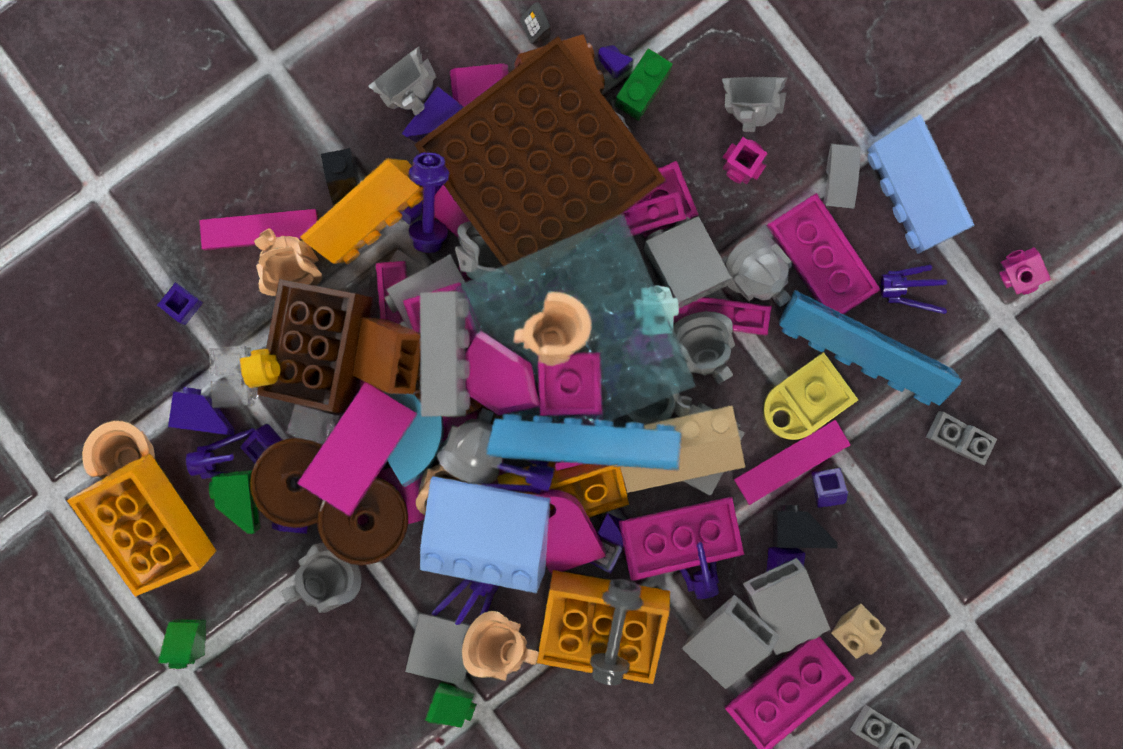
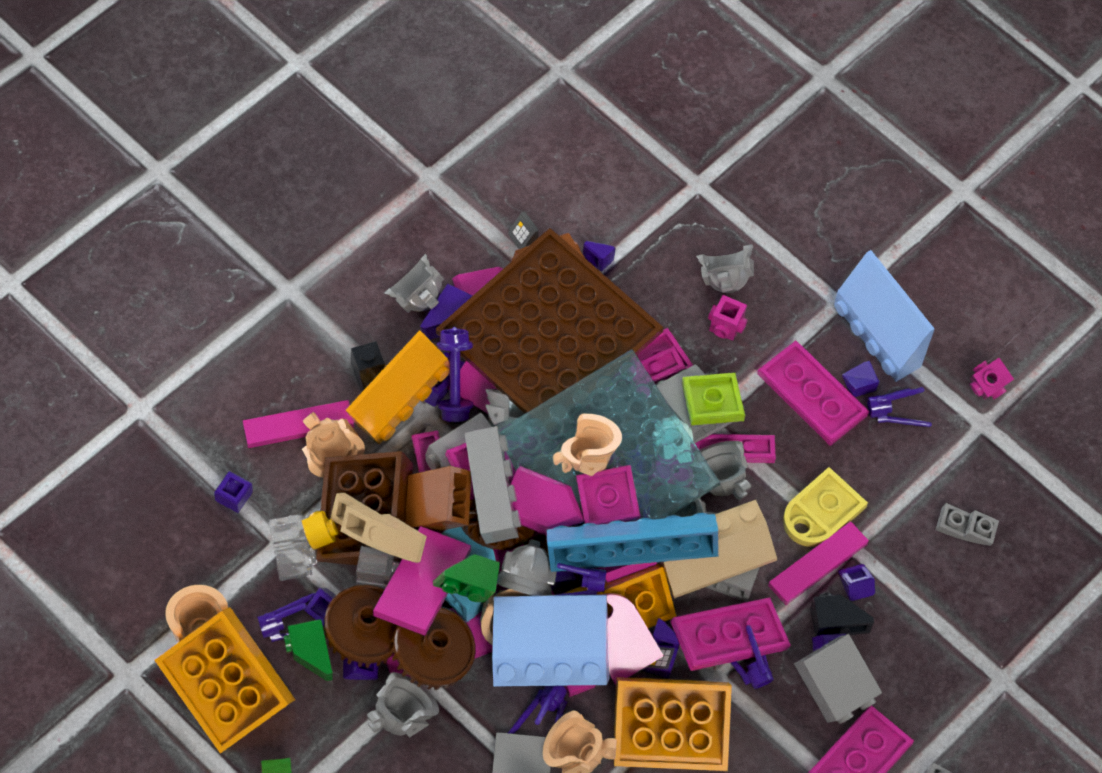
camera: 15 degrees left, 25 degrees down
dark purple slope [168,387,235,435] -> none
dark grey piece [590,579,643,685] -> none
green brick [615,48,673,121] -> none
light grey brick [682,595,780,689] -> none
light grey helmet [725,235,792,307] -> none
dark azure slope [779,290,962,406] -> none
light grey slope [823,144,860,209] -> none
tan brick [831,604,886,659] -> none
none -> tan slope [330,493,427,563]
none -> green slope [433,554,500,603]
none -> lime plate [682,373,745,426]
none -> dark purple slope [842,361,879,397]

